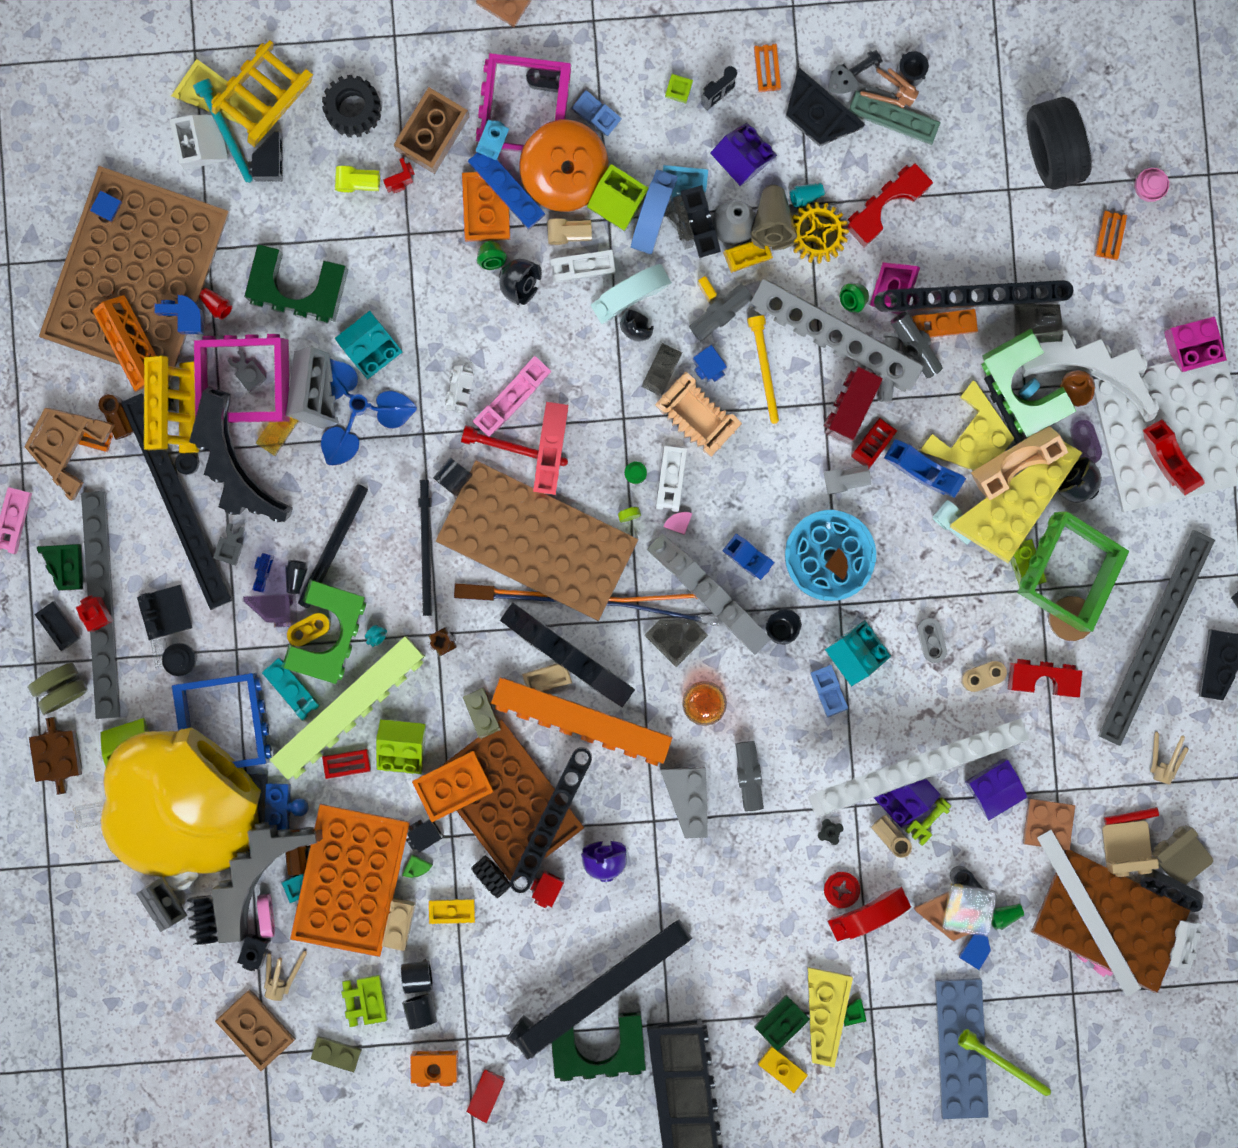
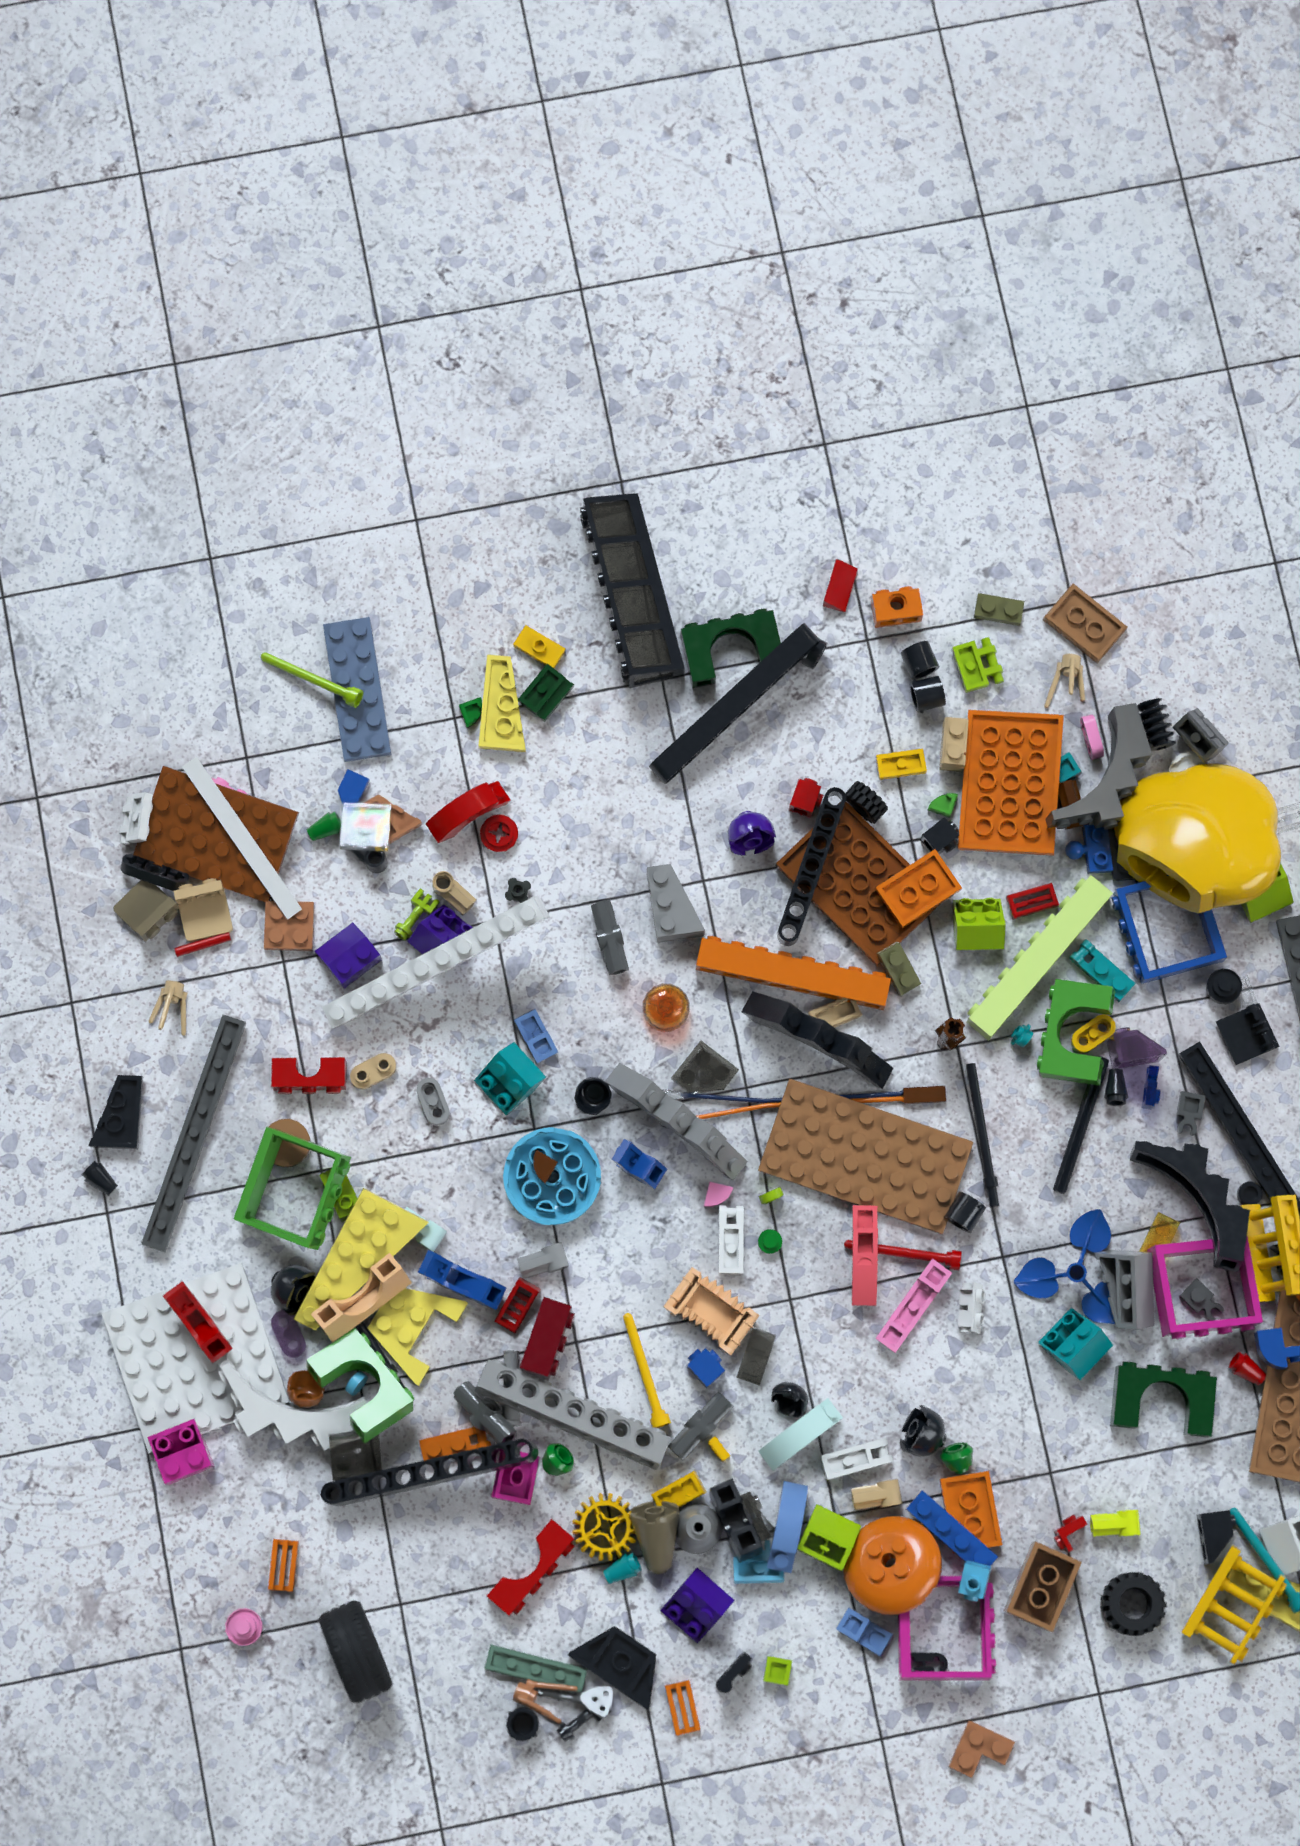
camera: 165 degrees right, 10 degrees down
black brick [237,933,271,971] -> none

